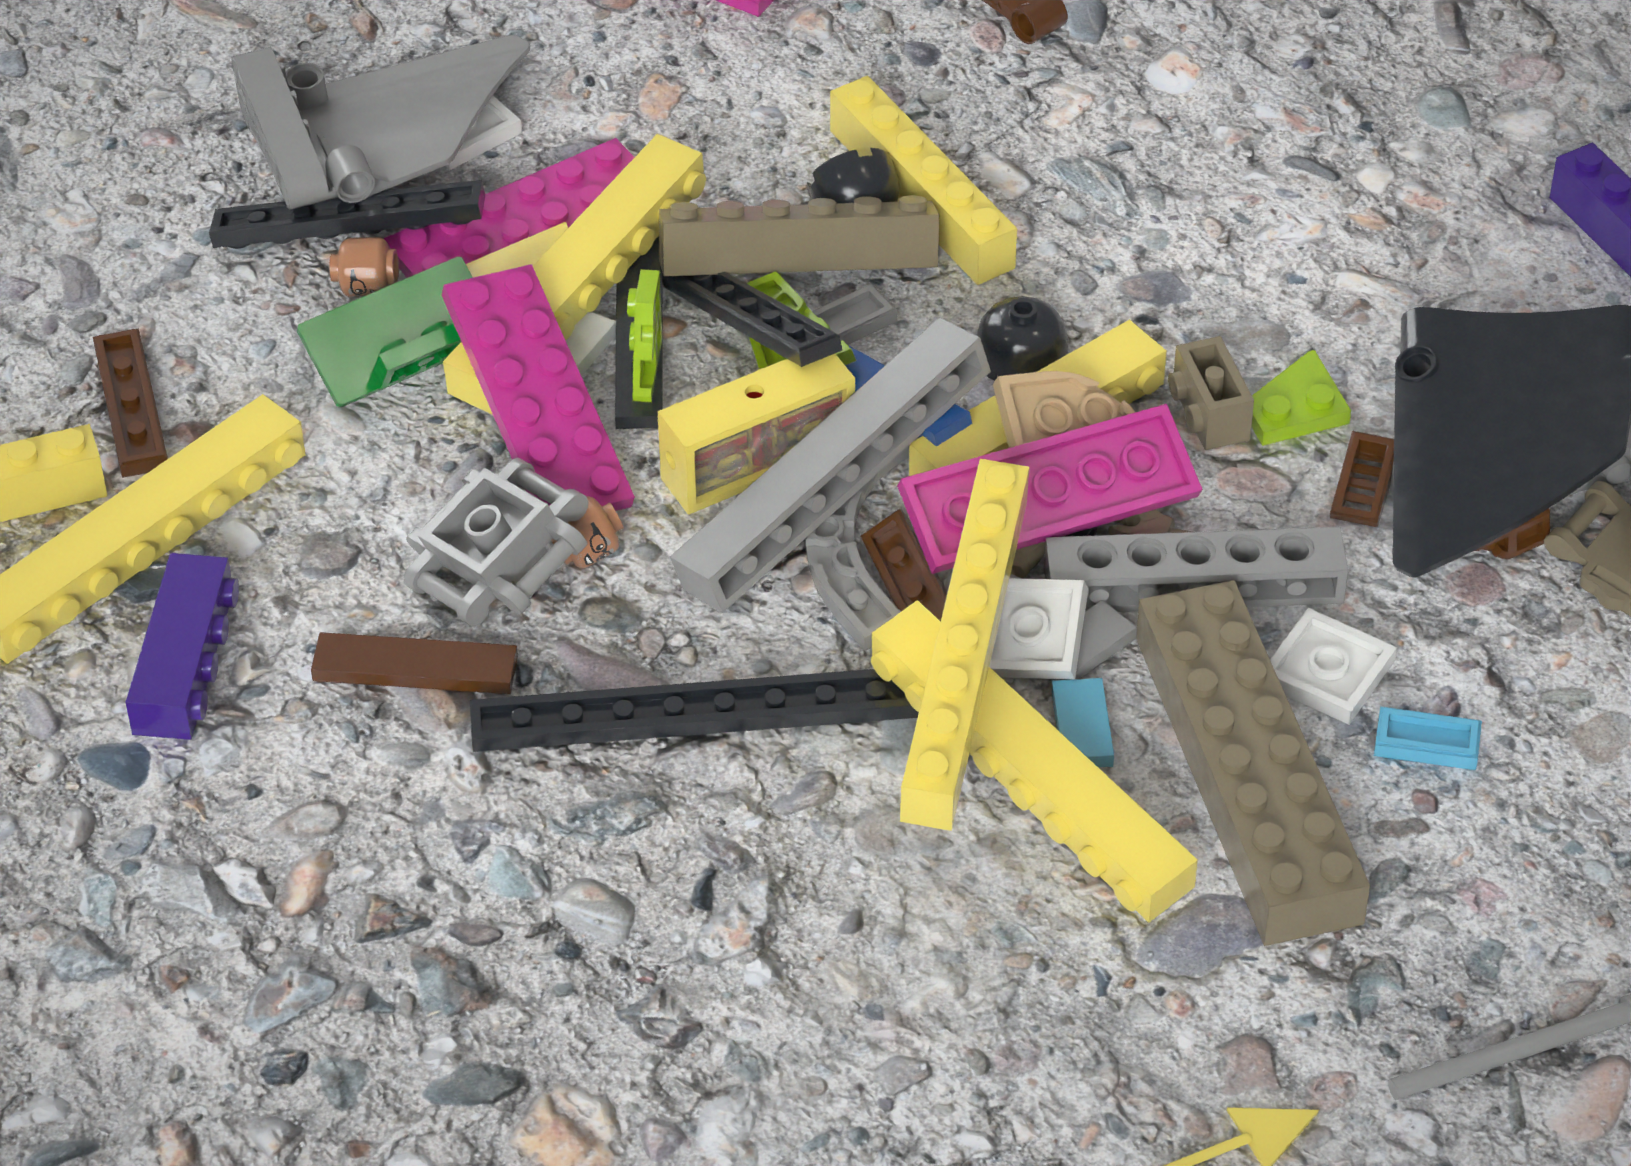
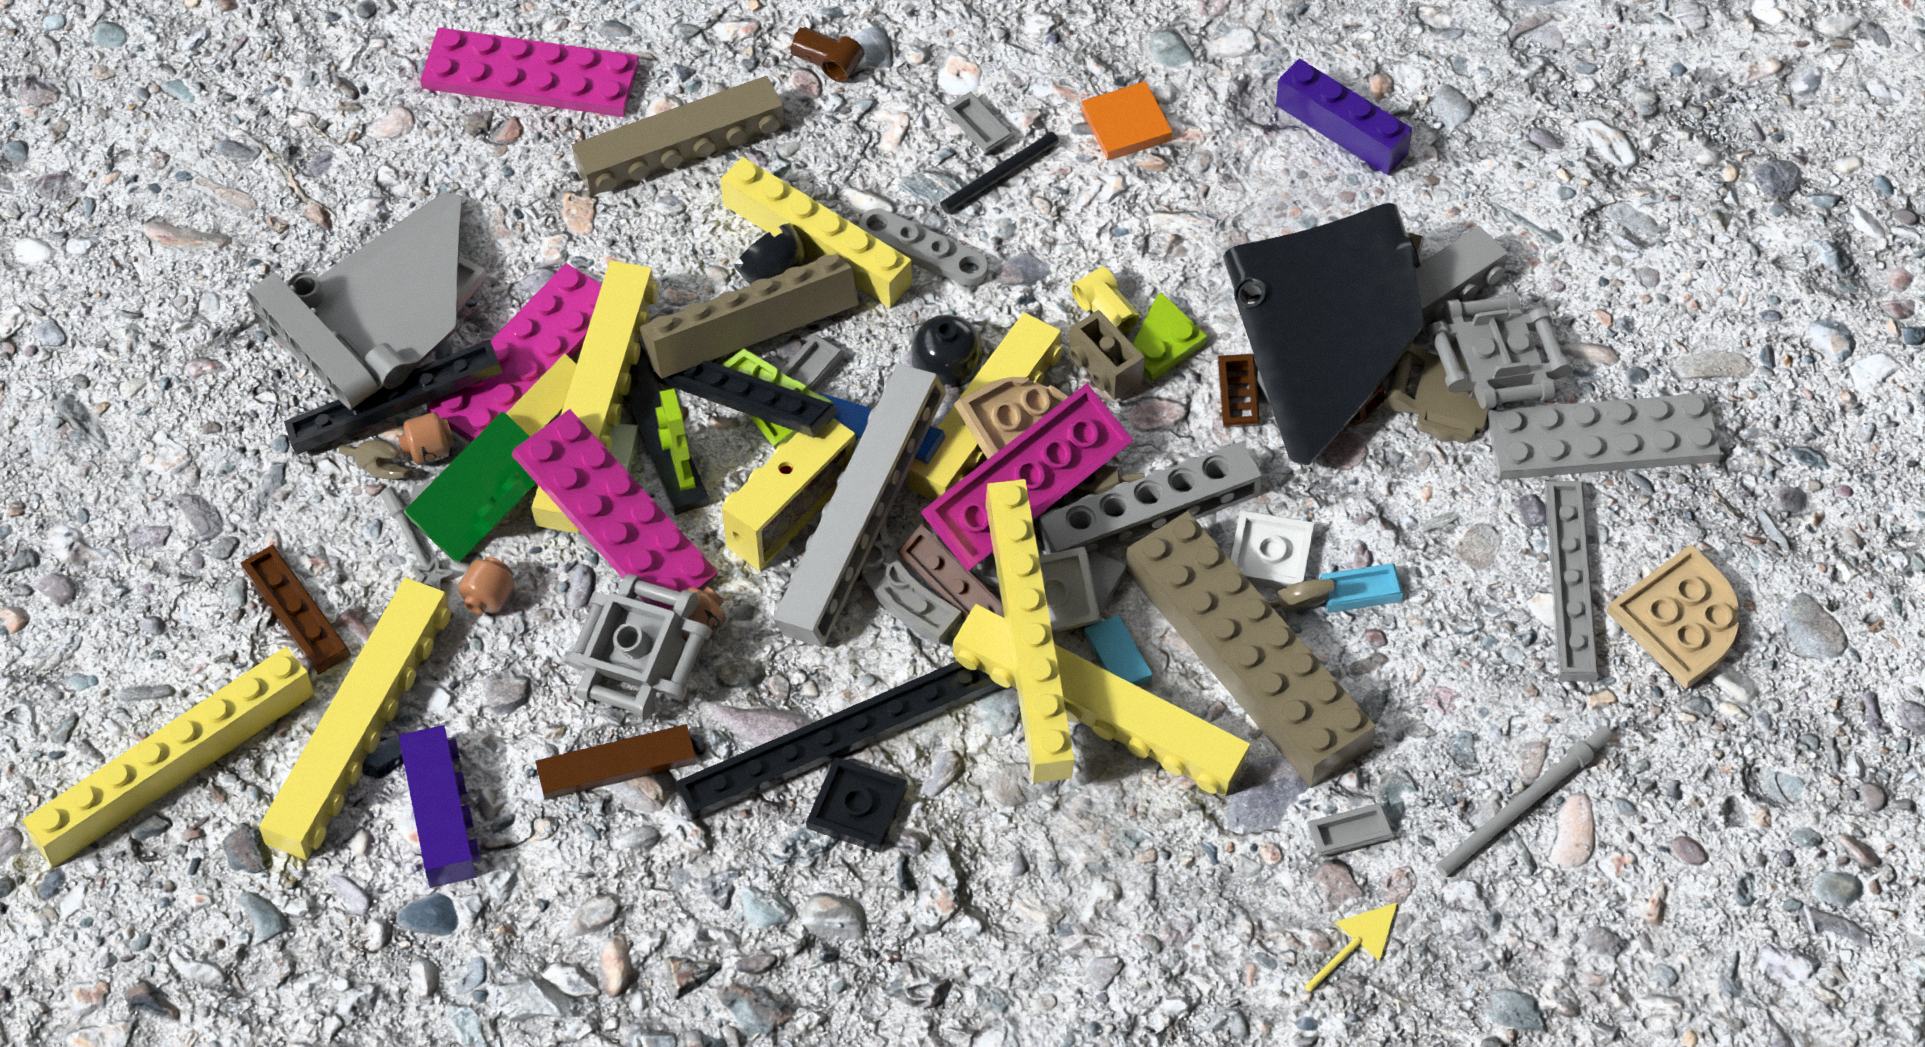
camera: 20 degrees left, 10 degrees up
none -> dark tan hand [339,440,410,480]
none -> light grey piece [381,487,454,590]
none -> nougat head [458,557,515,615]
none -> dark tan brick [572,75,785,196]
none -> black tile [806,757,908,853]
none -> light grey plate [859,208,988,288]
none -> black bar [940,131,1059,214]
none -> light grey tile [943,91,1013,154]
none -> light yellow piece [1071,266,1140,335]
none -> orange tile [1081,81,1173,161]
none -> dark tan hand [1267,579,1335,612]
none -> light grey tile [1307,802,1394,857]

